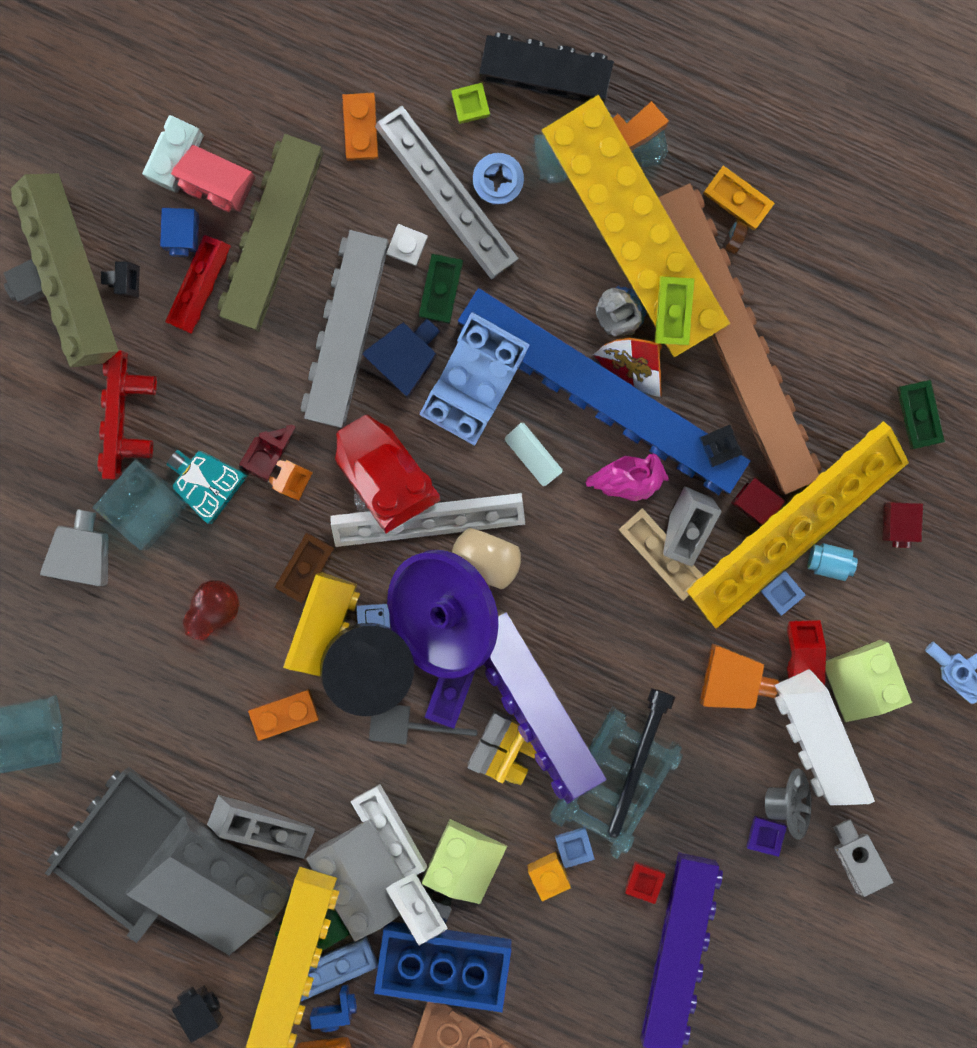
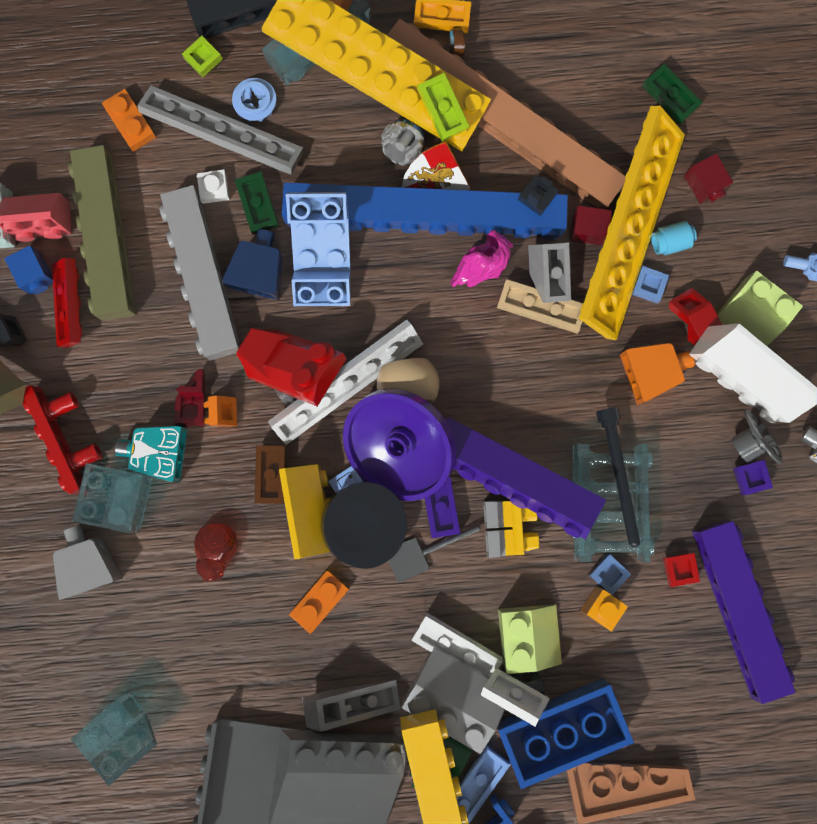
camera: 30 degrees left, 5 degrees down
light aqua slope [505,423,562,486] -> none

